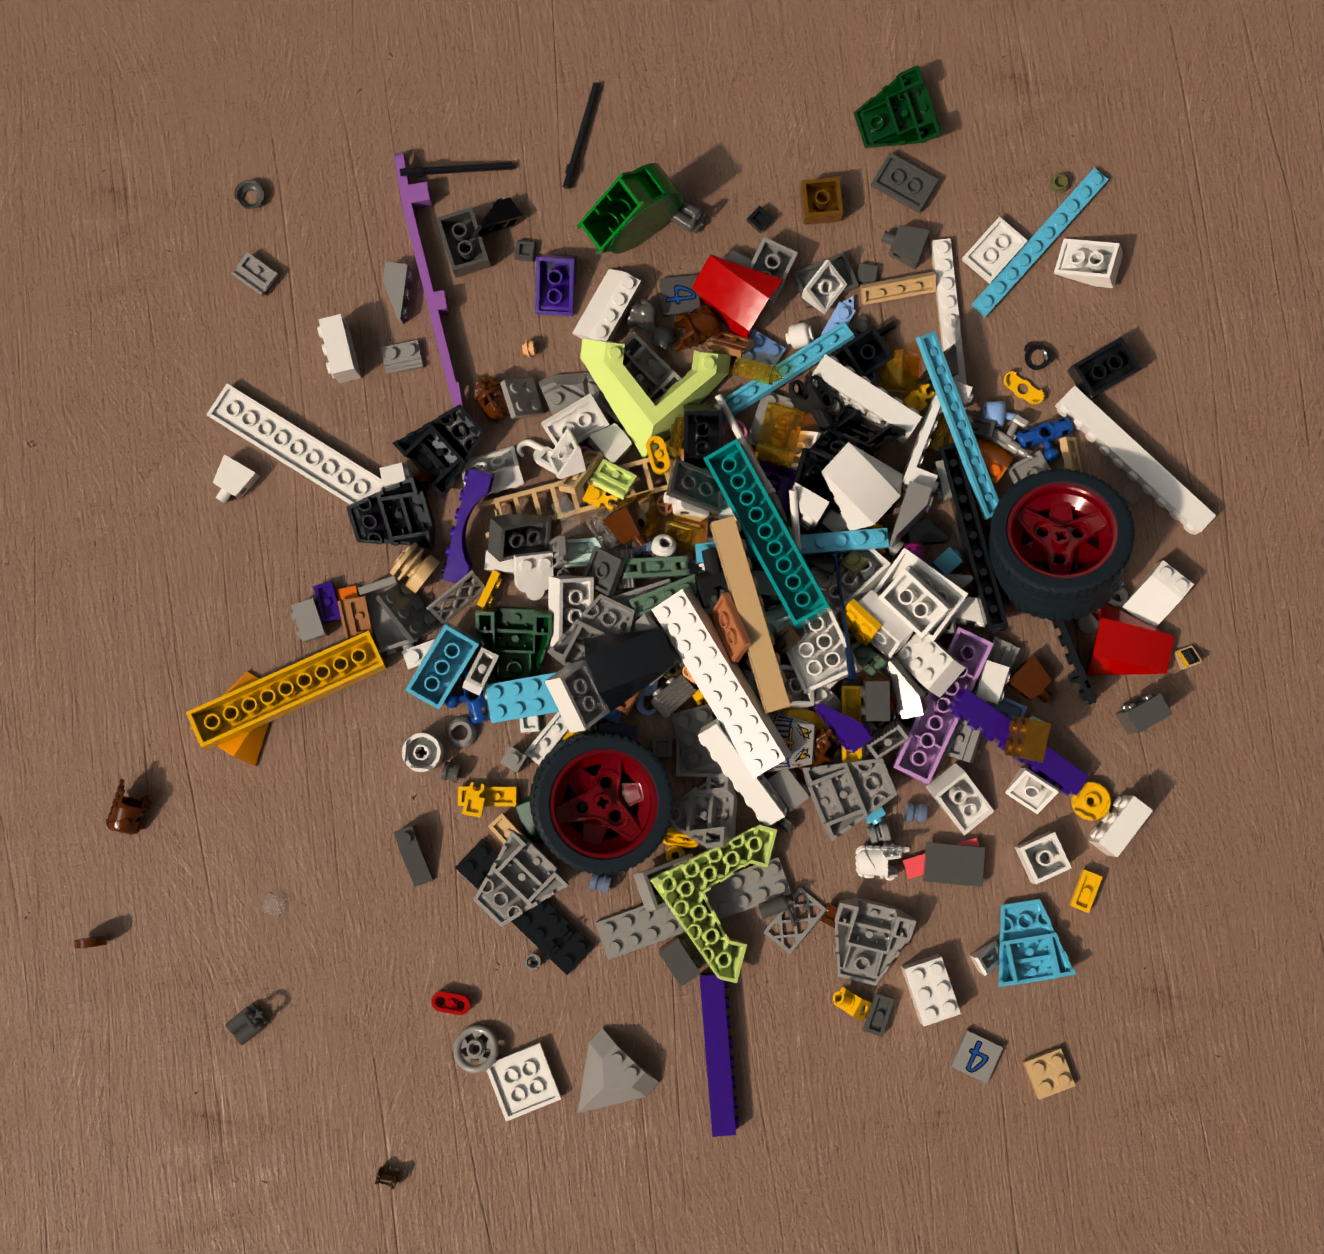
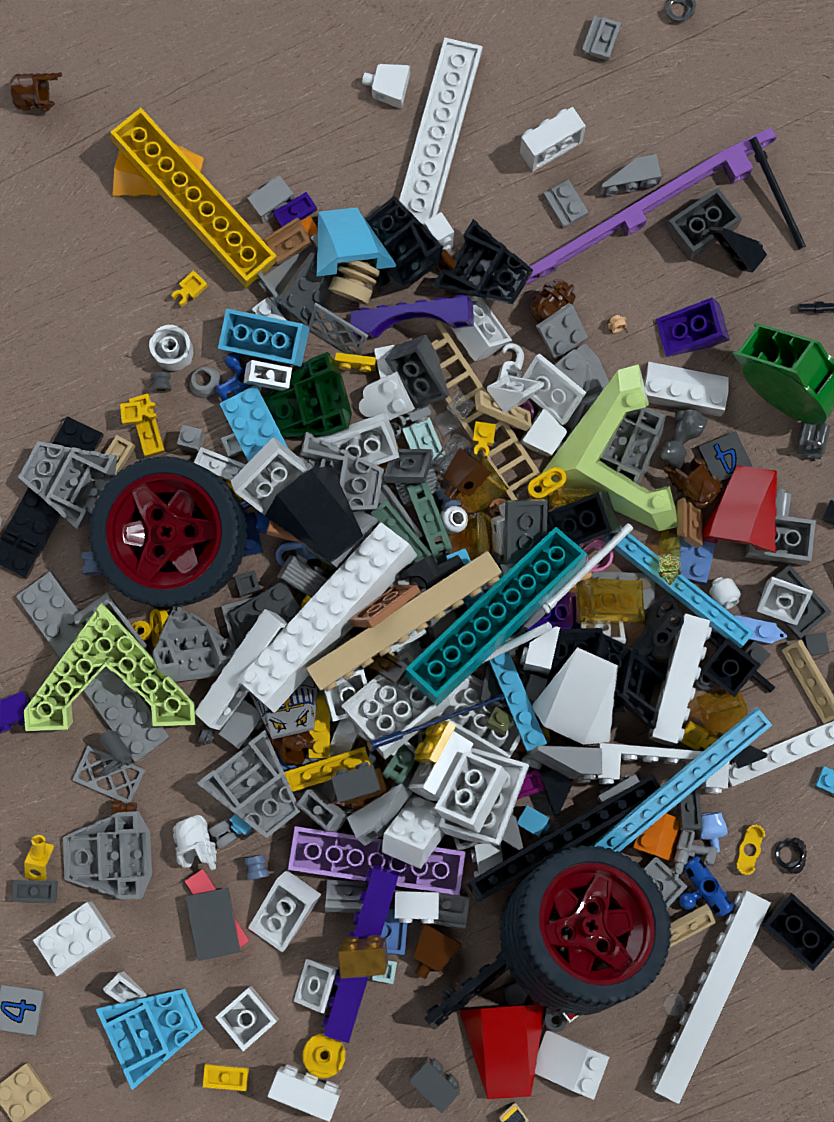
camera: 75 degrees right, 5 degrees down
dark grey slope [394,825,433,887] -> none
dark grey tile [515,240,536,262] -> none
yellowish green plate [590,459,637,500] -> none
dark grey brick [659,936,702,987] -> none
dark purple slope [813,703,873,753] -> none
clear yellow plate [925,414,950,452] -> none
none -> yellow plate [171,270,208,307]
none -> medium azure wedge [317,207,396,276]

